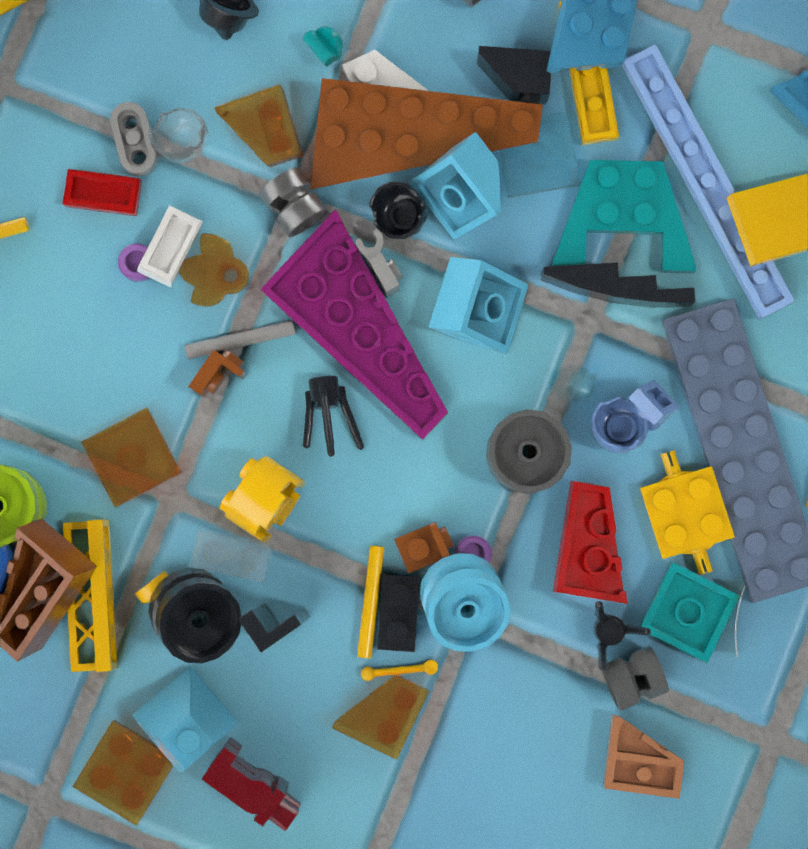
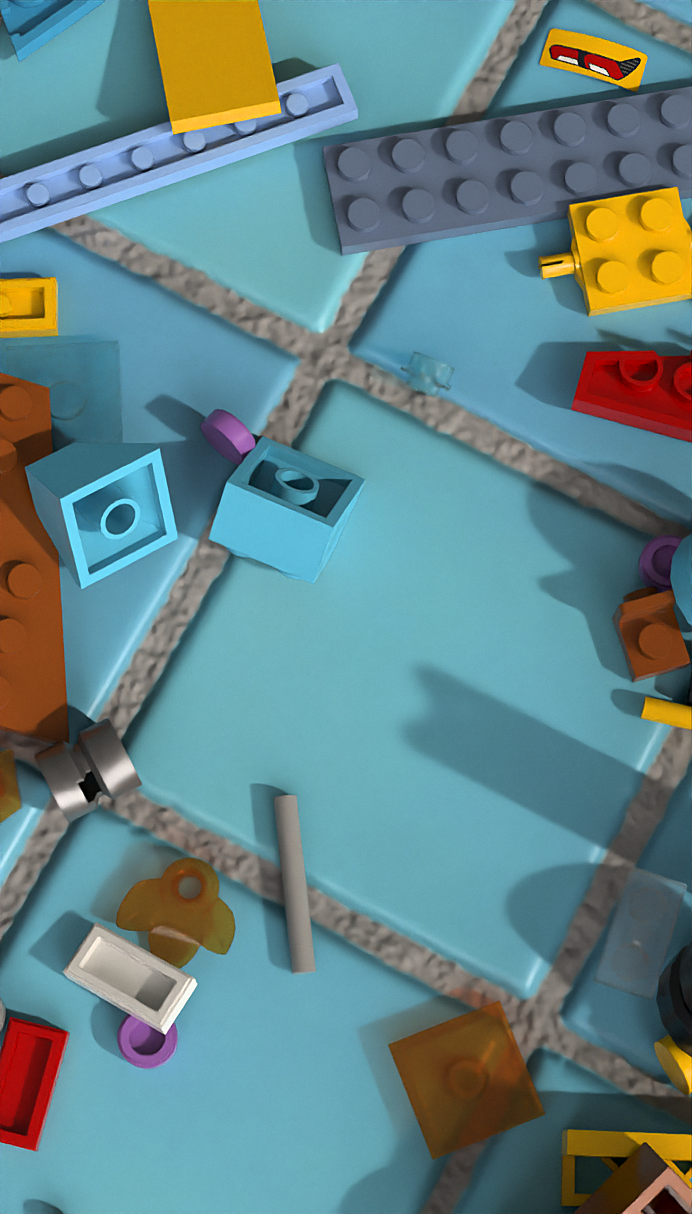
camera: 85 degrees left, 10 degrees down
dark orange bracket [188,350,247,397] -> none
yellow brick [219,456,305,543] -> none
magenta wing [260,209,448,440] -> none
black plant [303,376,364,457] -> none
light grey plate [356,229,403,298] -> none
black hair [369,182,427,239] -> none
dark grey wheel [486,409,572,494] -> none
black slope [540,262,695,308] -> none
teal wing [552,159,696,274] -> none
medium blue hair [591,396,649,453] -> none
medium blue bracket [628,380,679,431] -> none
none -> medium lavender tile [200,409,256,464]

